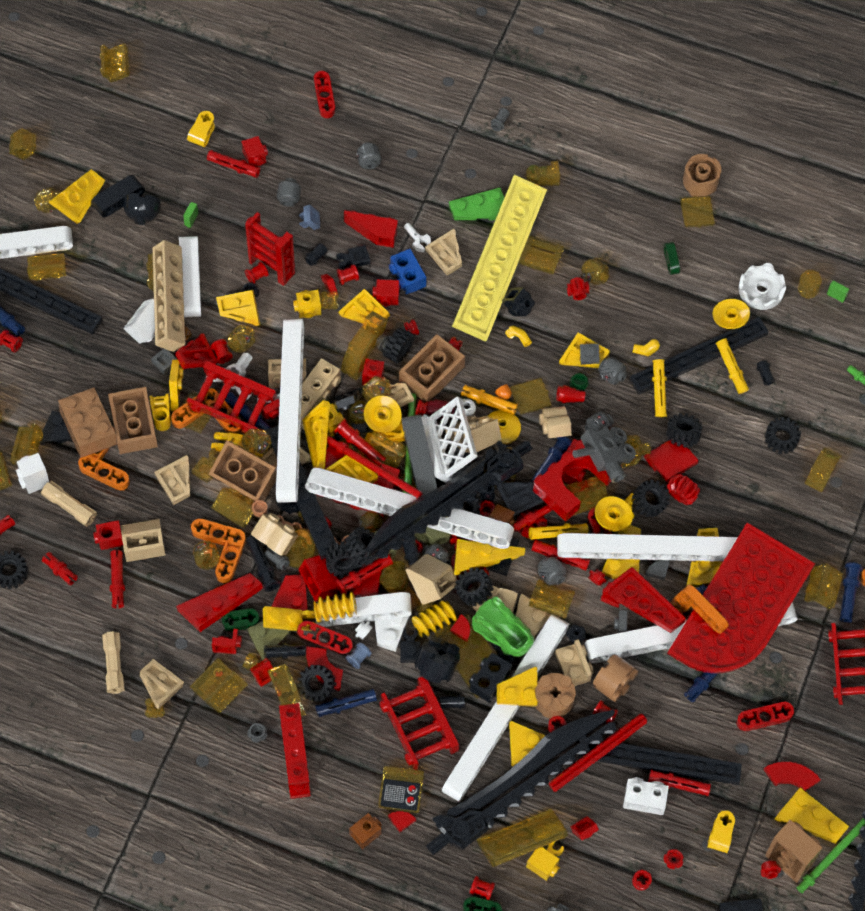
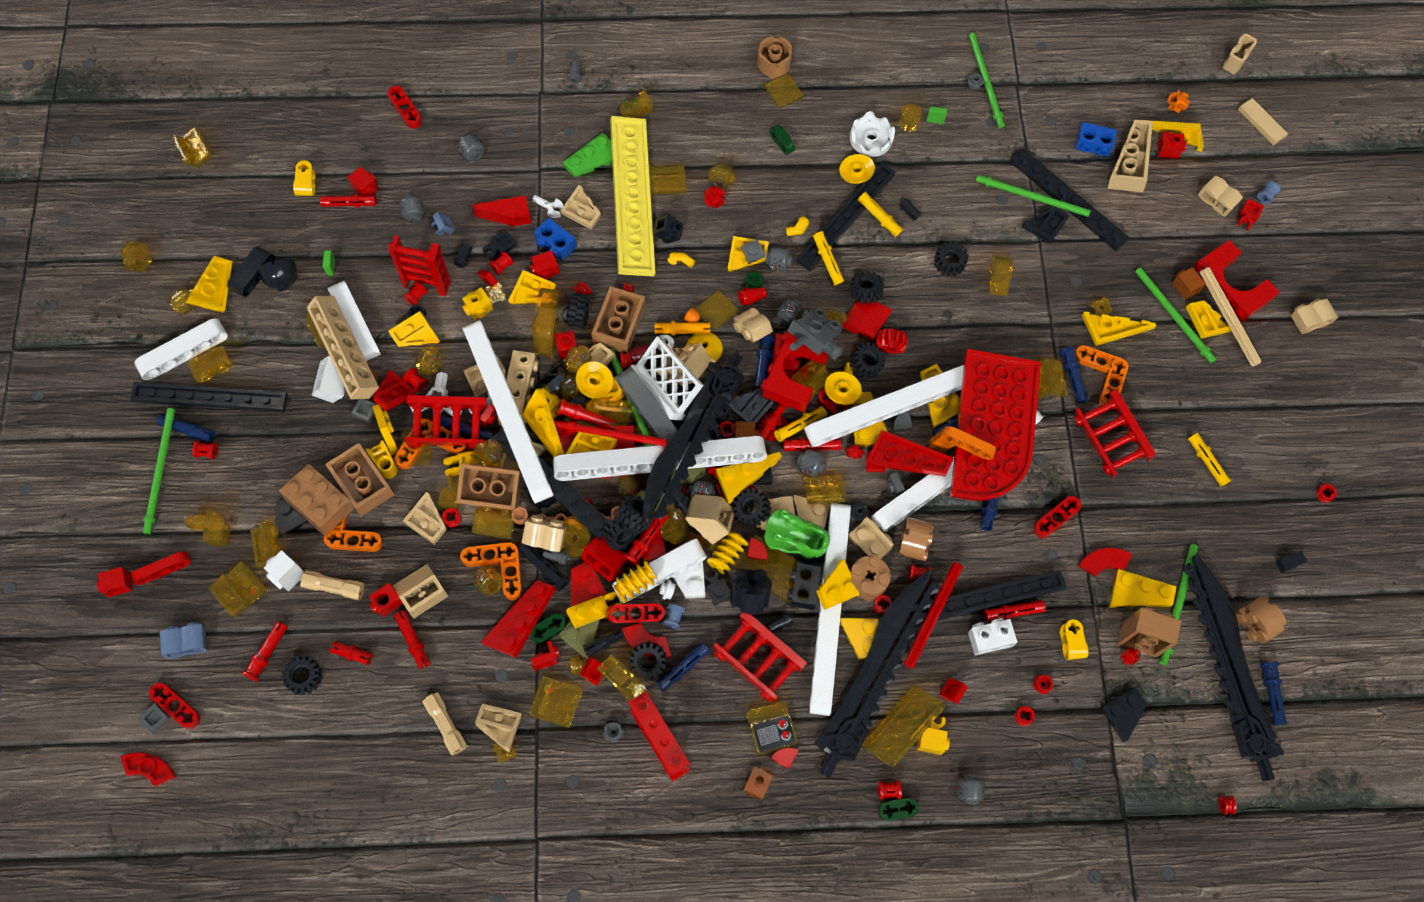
camera: 25 degrees left, 5 degrees up
none -> red bush [442,508,461,528]

